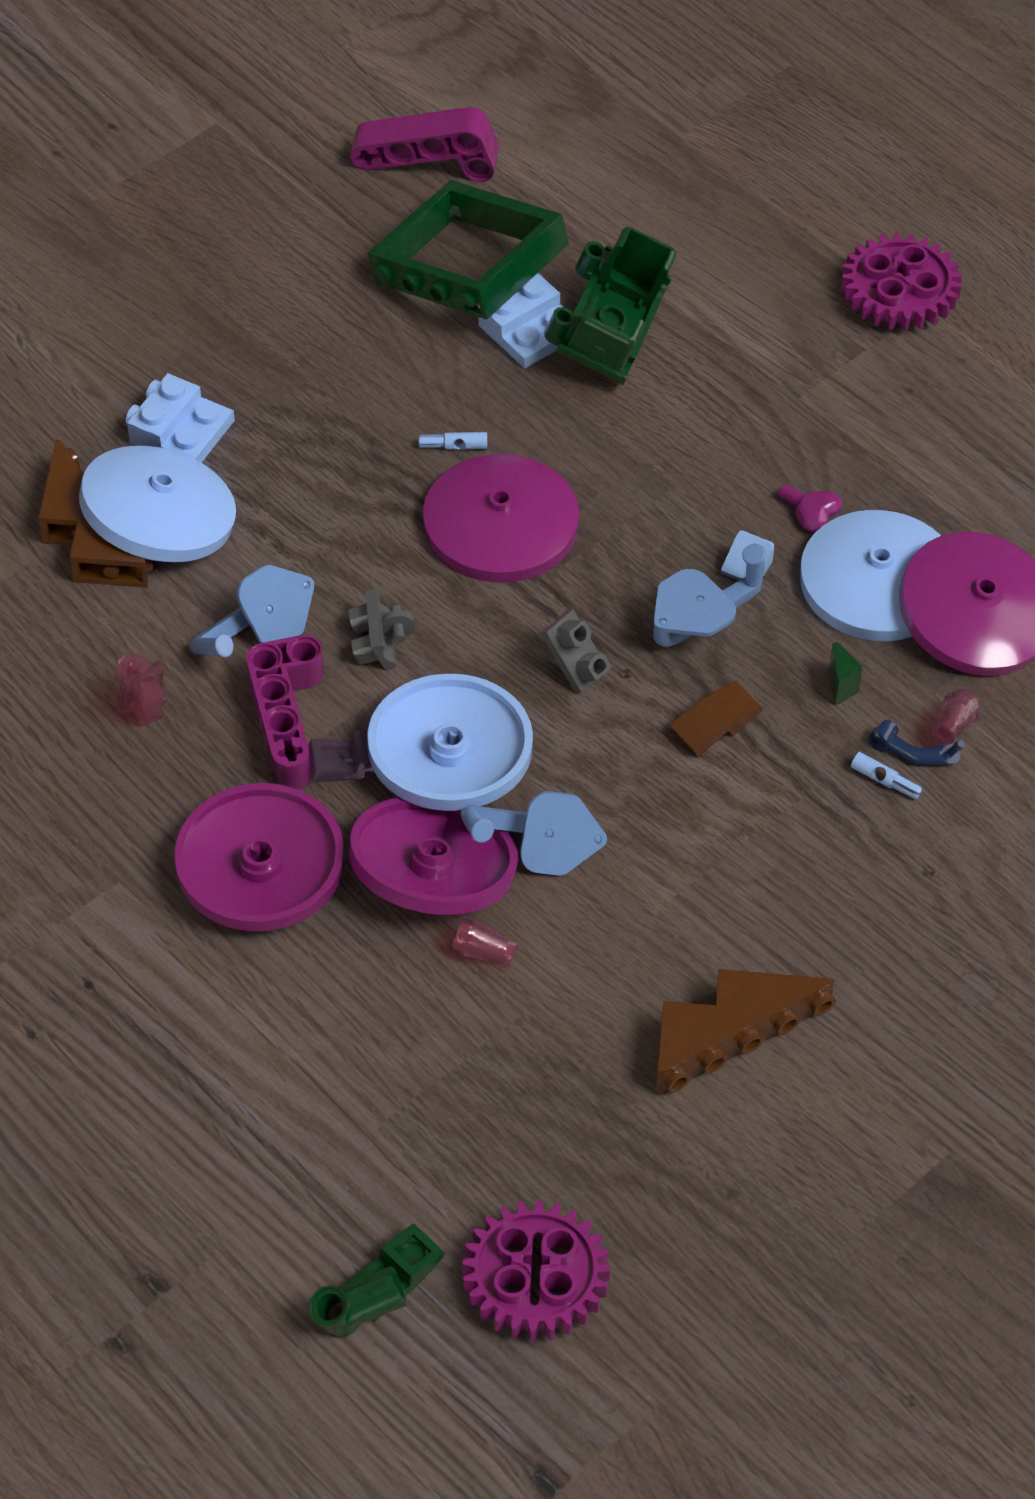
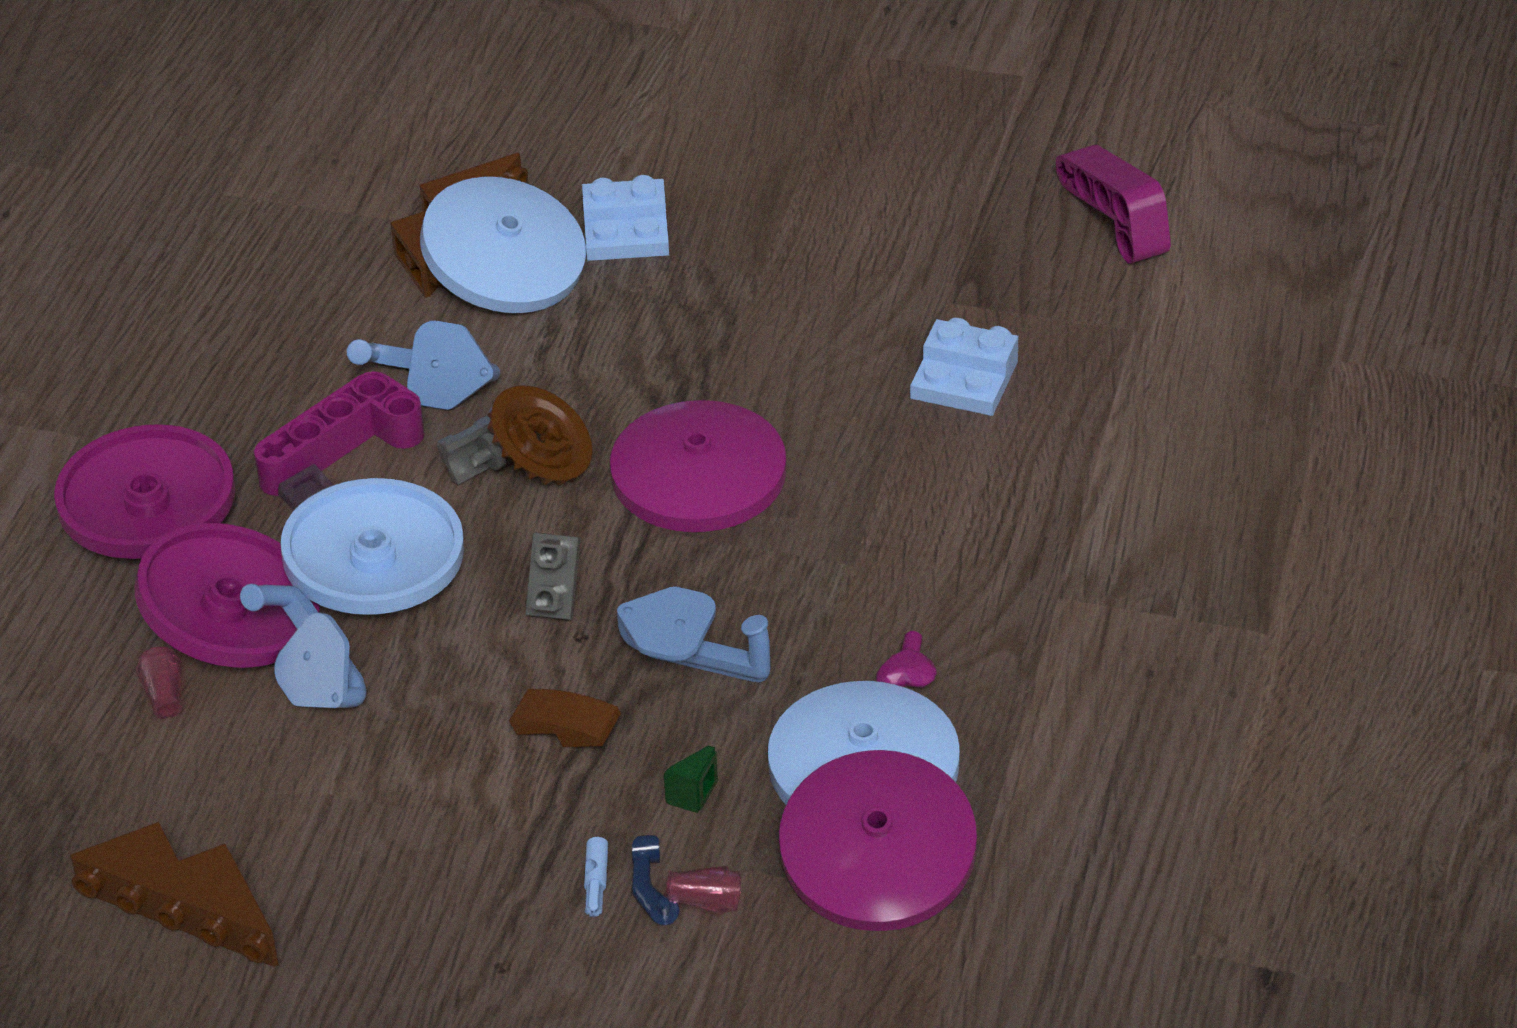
camera: 60 degrees right, 10 degrees down
clear pink hips [115,654,166,726] -> none
dark green window [367,180,569,320] -> none
light blue pin [418,432,487,450] -> none
dark green container [544,227,676,385] -> none
light blue slope [720,530,774,581] -> none
magenta gear [841,232,962,331] -> none
none -> reddish brown gear [487,385,592,486]

